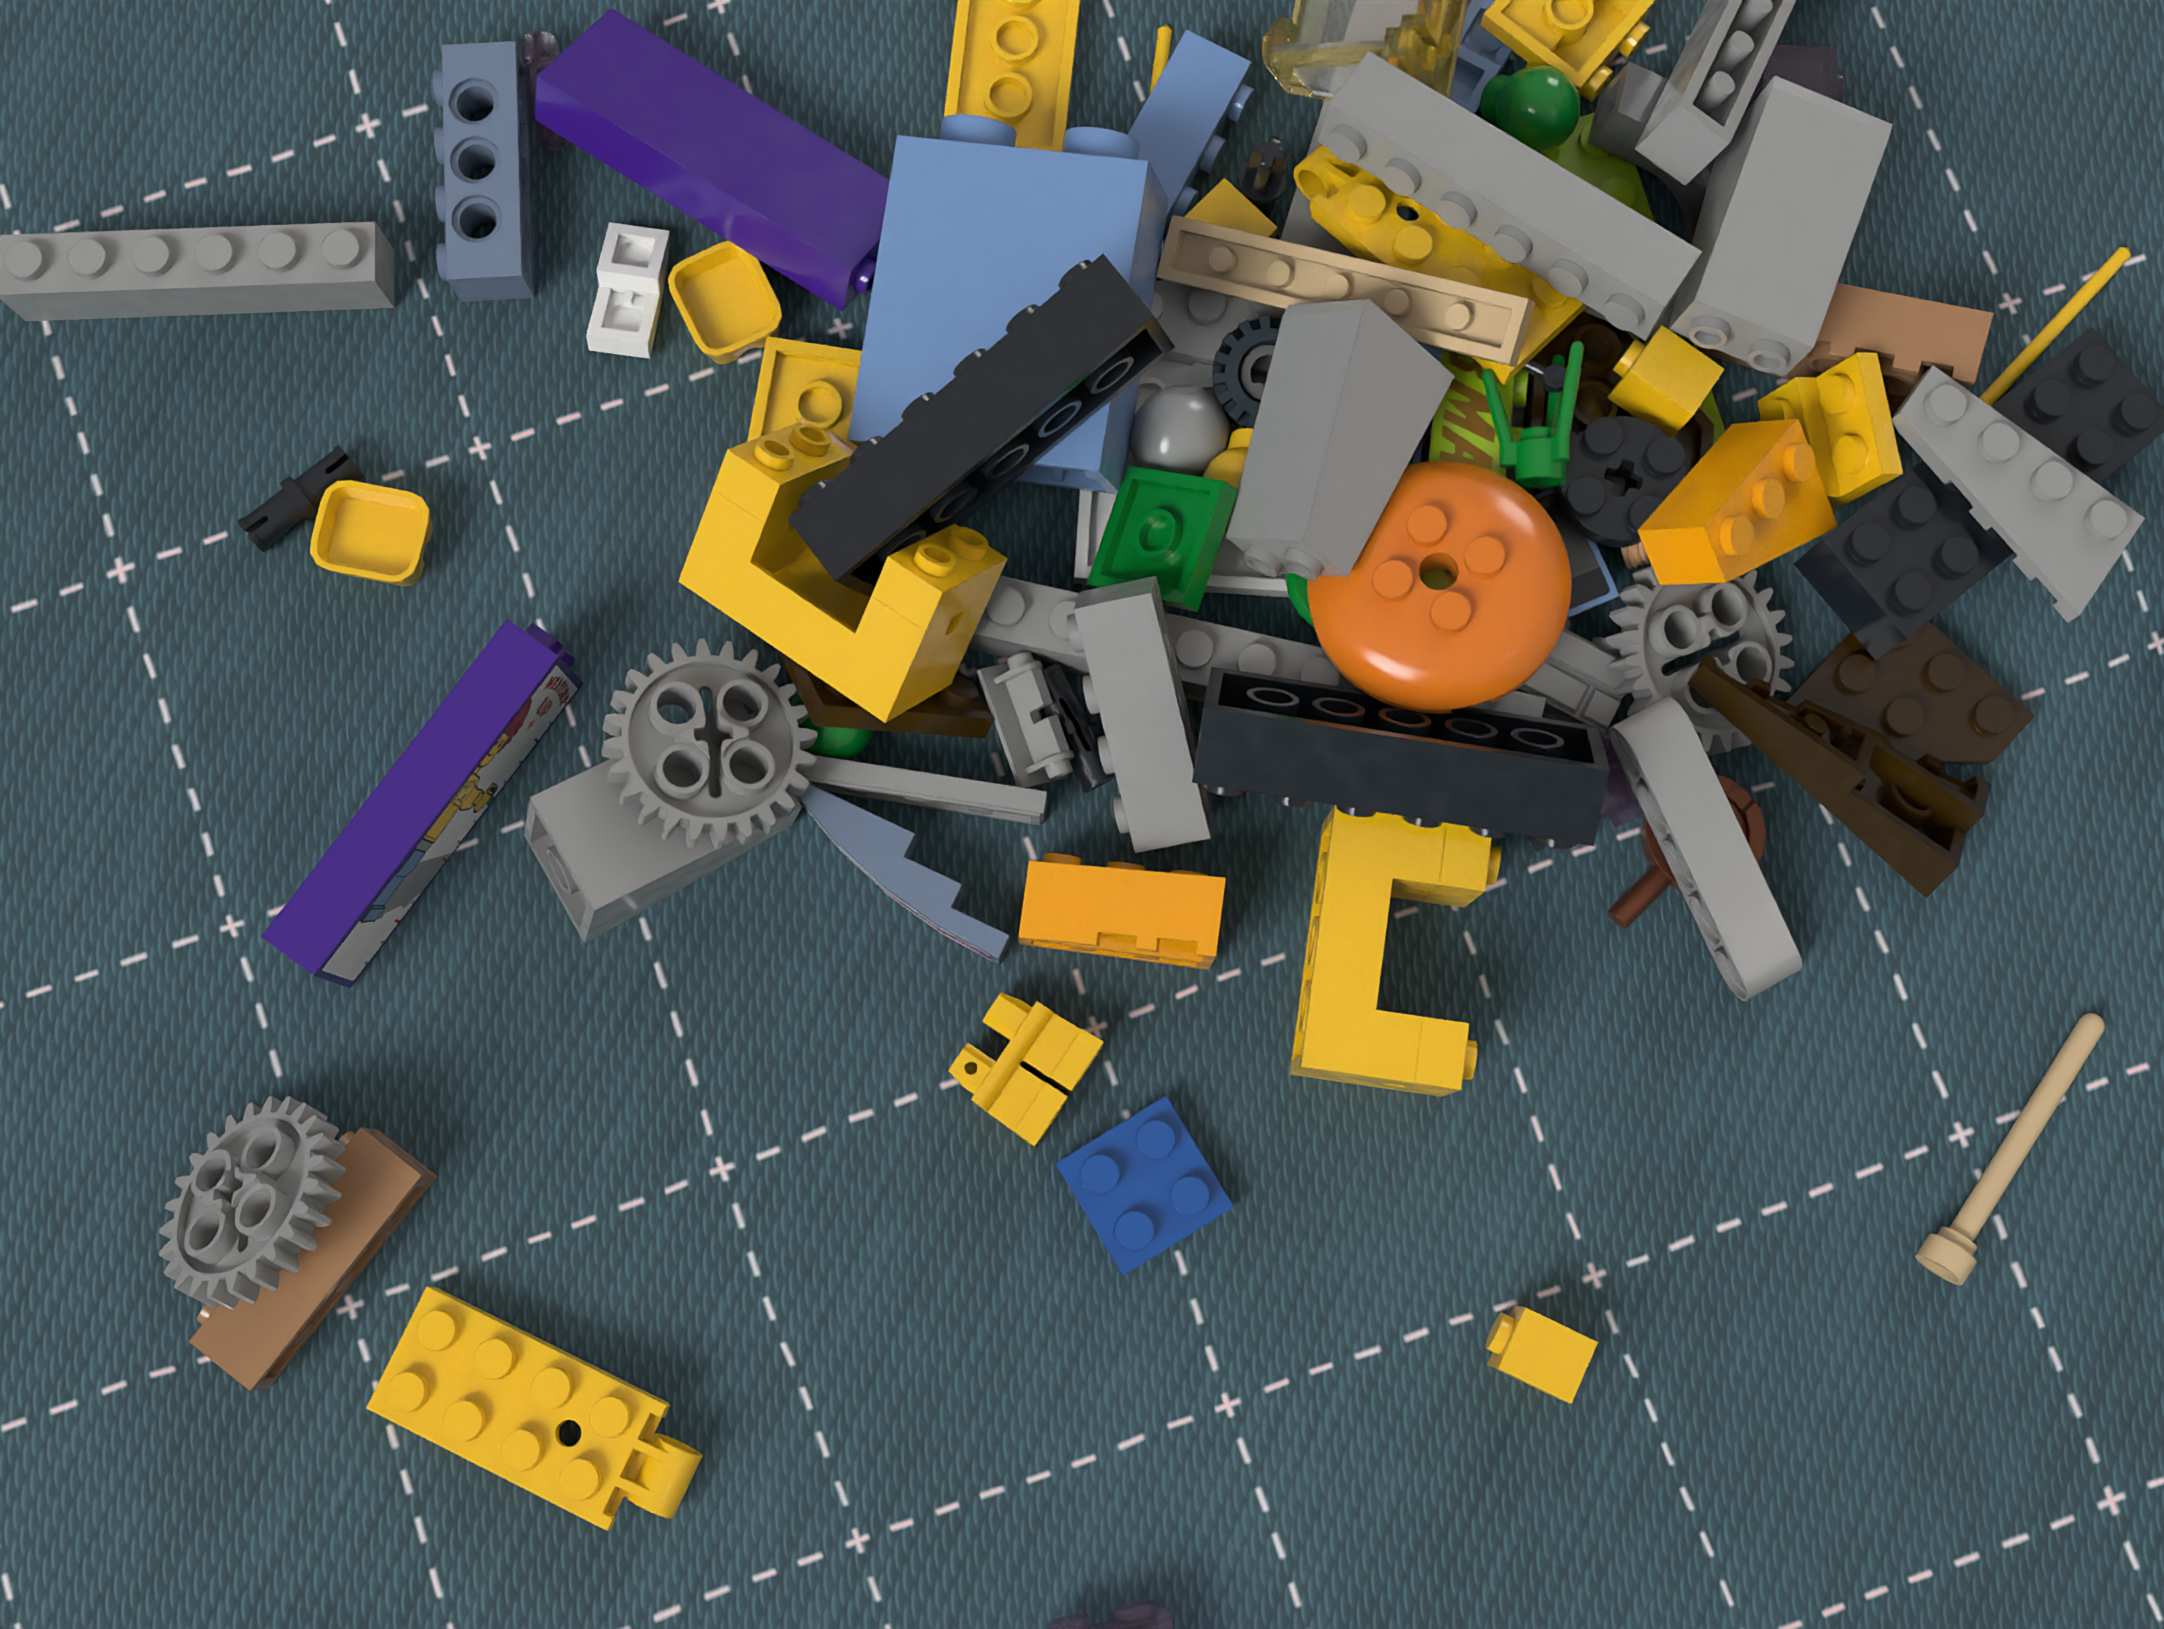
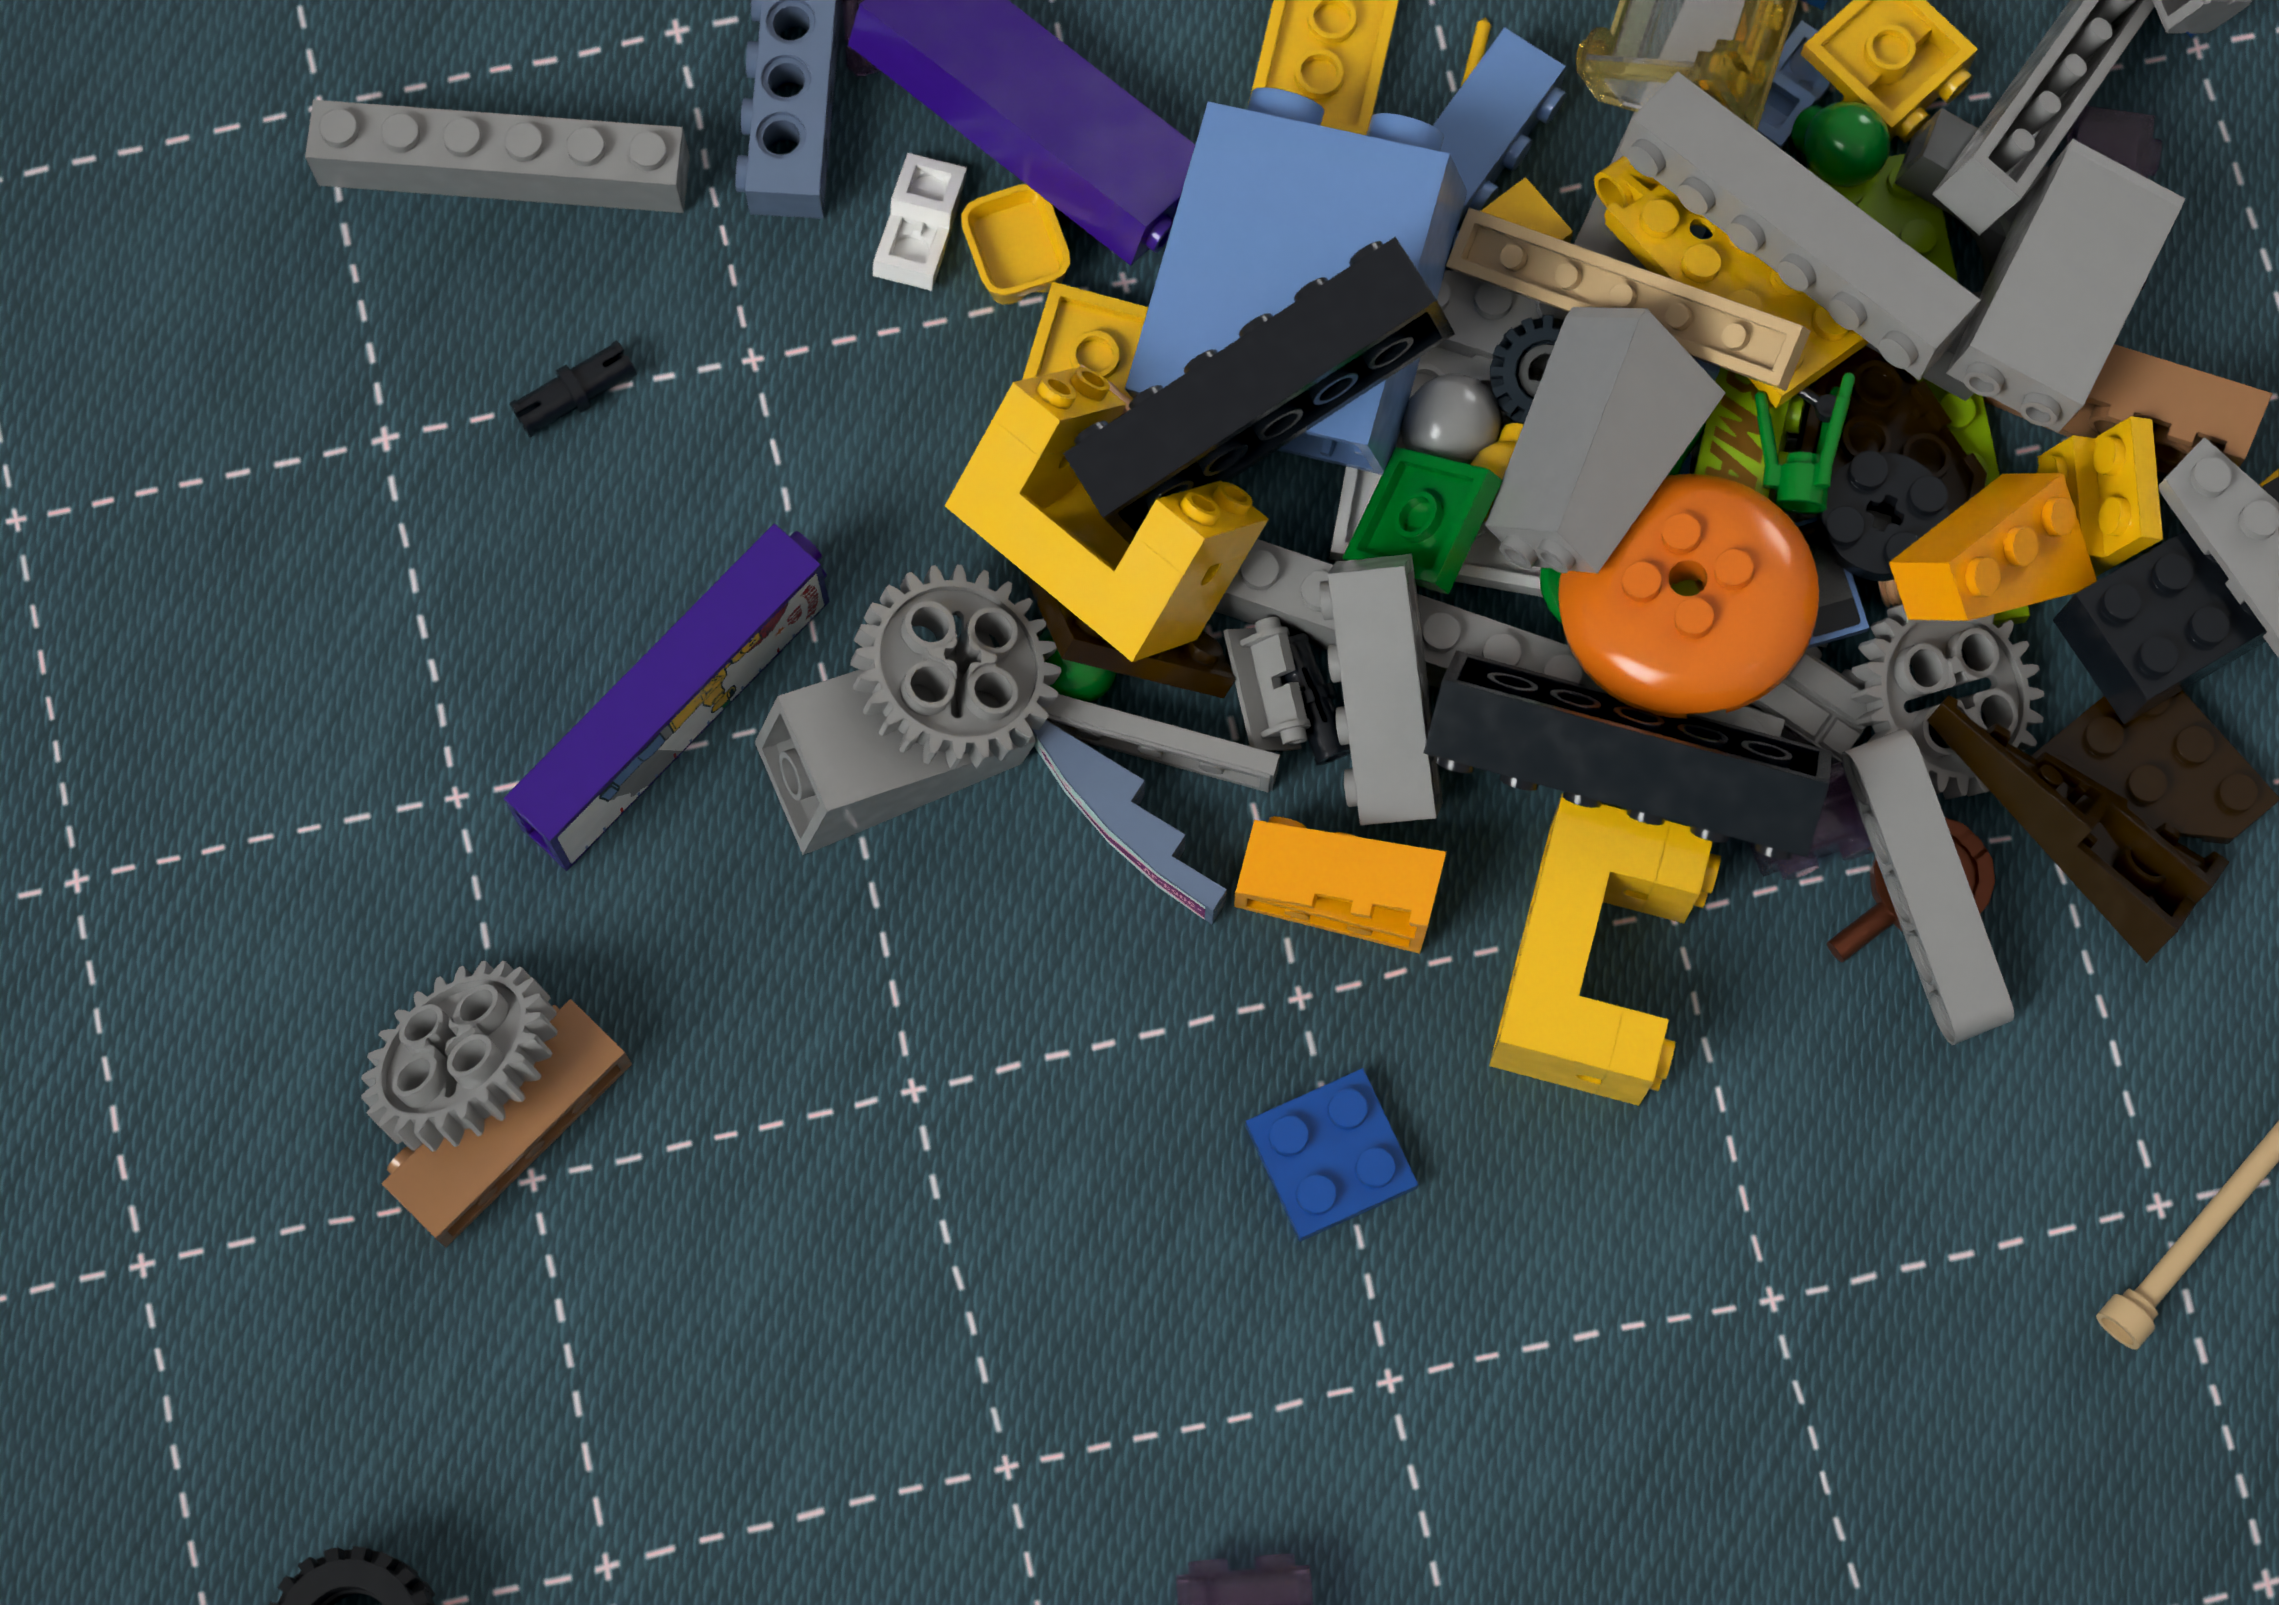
camera: 10 degrees right, 5 degrees down
yellow piece [310,480,433,586] -> none
yellow hinge [366,1286,703,1531] -> none
yellow hips [948,992,1104,1148] -> none
black axle [1237,136,1289,219] -> none
yellow brick [1485,1305,1598,1404] -> none
yellow brick [1607,325,1725,437] -> none

